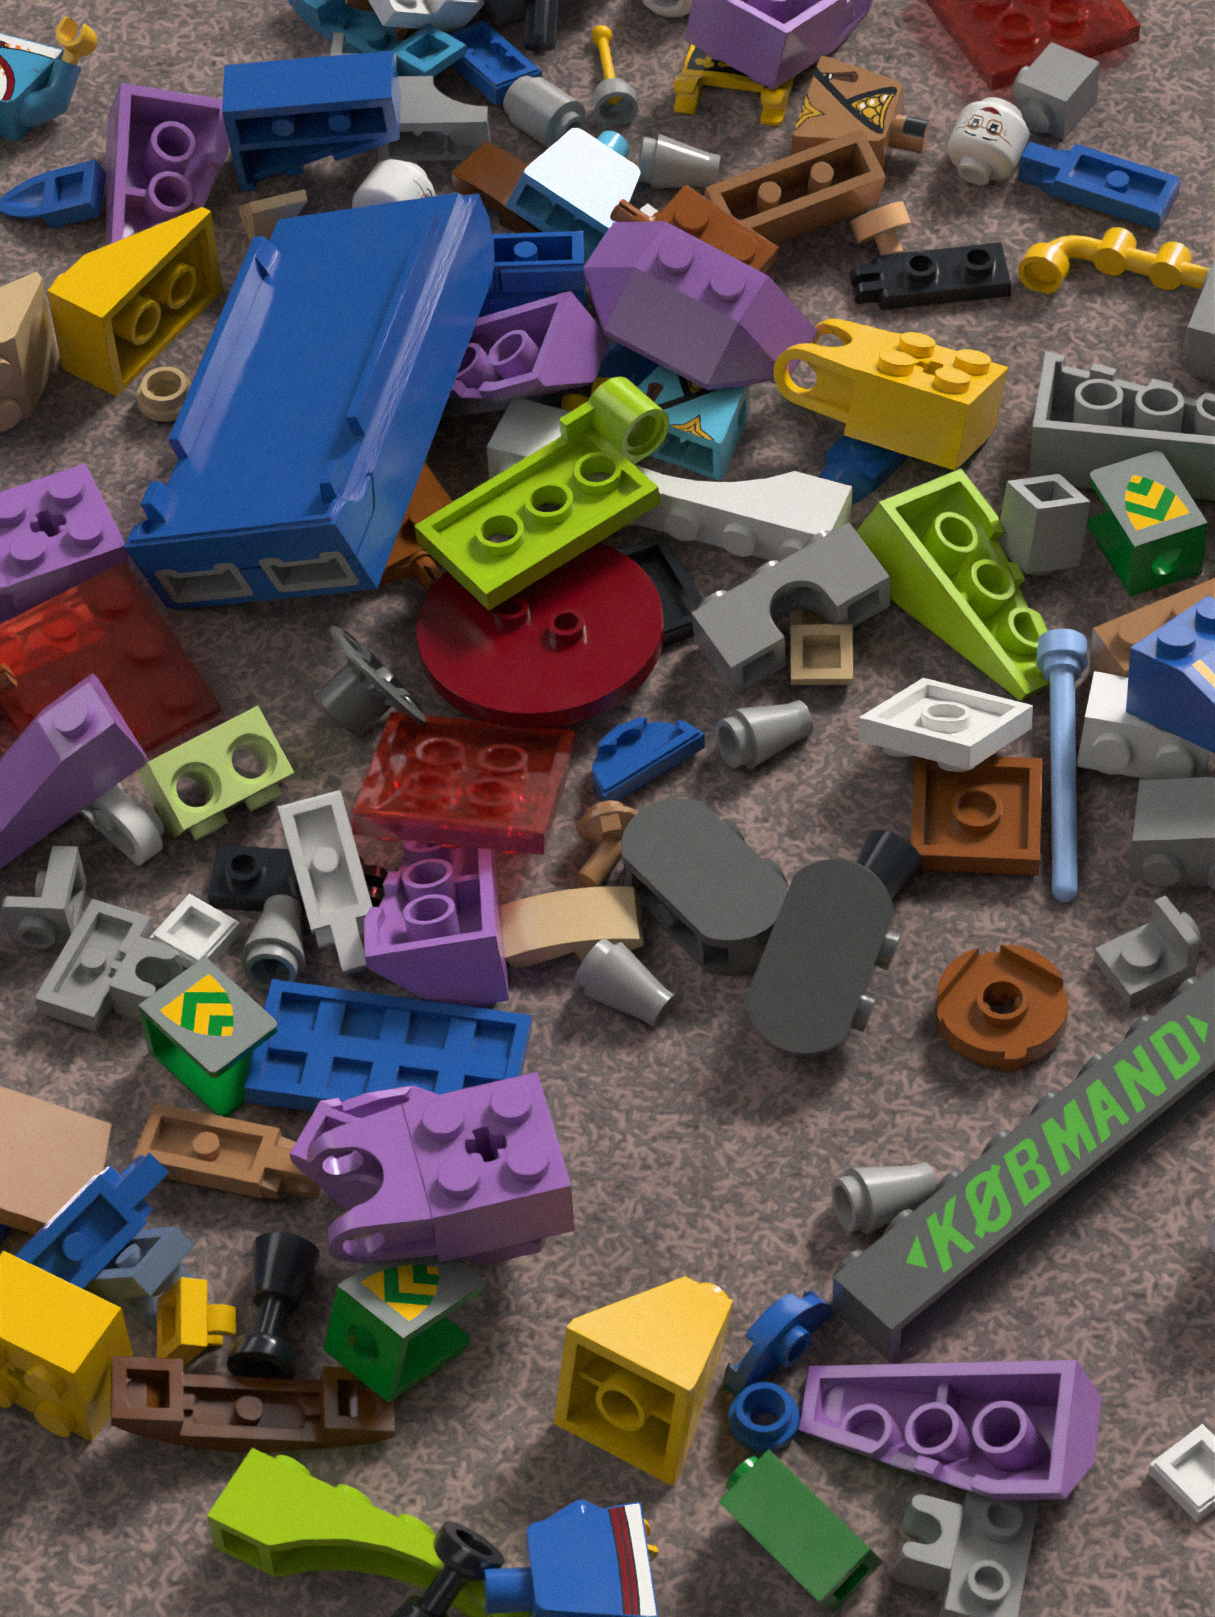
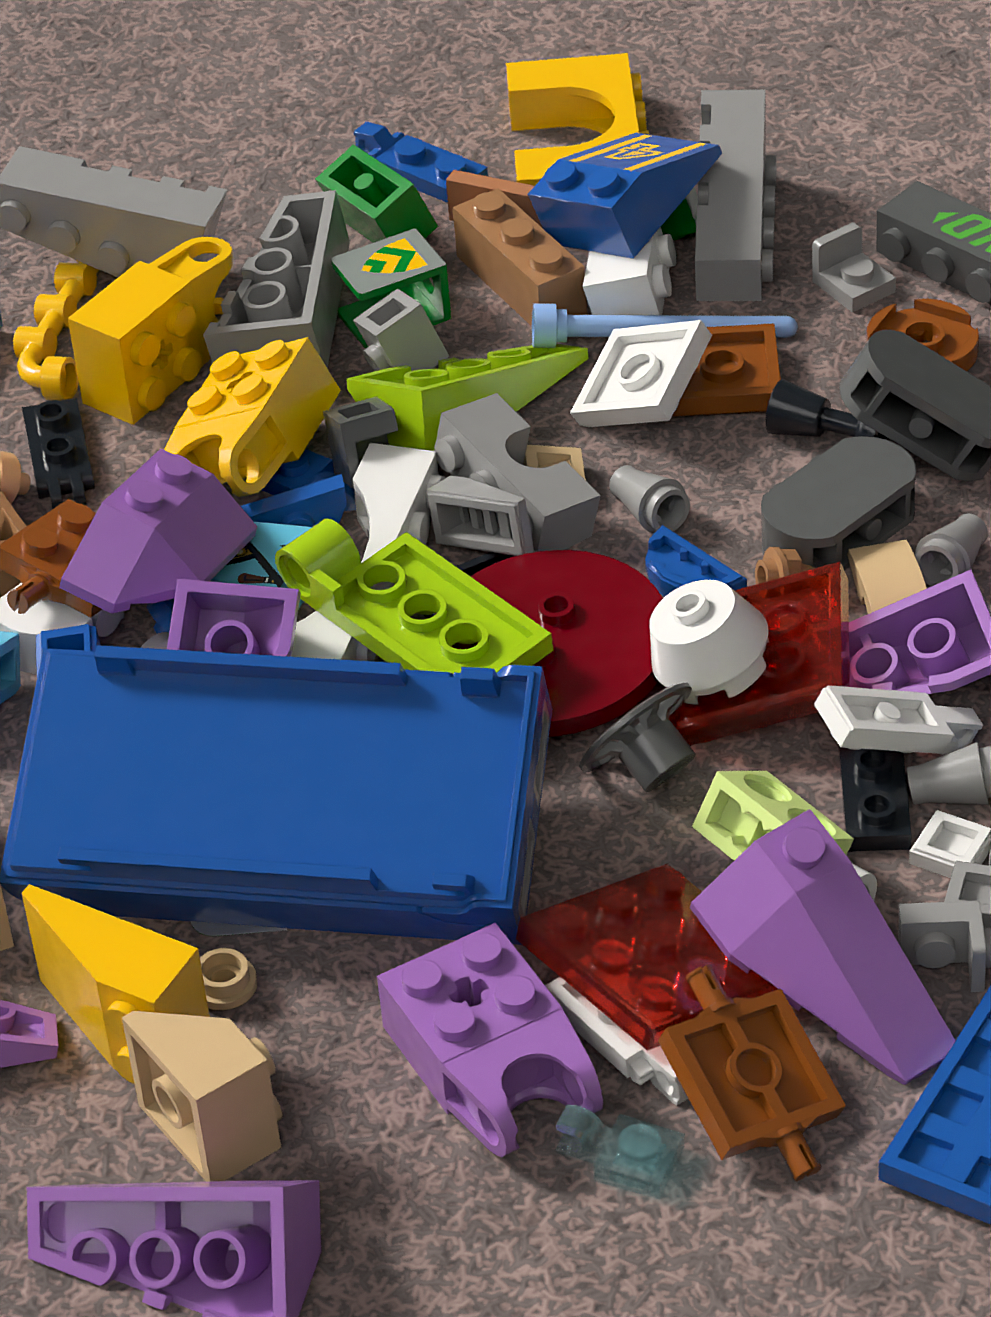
camera: 95 degrees left, 10 degrees down
none -> yellow brick [68,237,234,425]
none -> blue plate [240,474,347,527]
none -> dark grey panel [323,397,398,488]
none -> light grey slope [427,475,534,556]
none -> white cone [650,580,769,704]

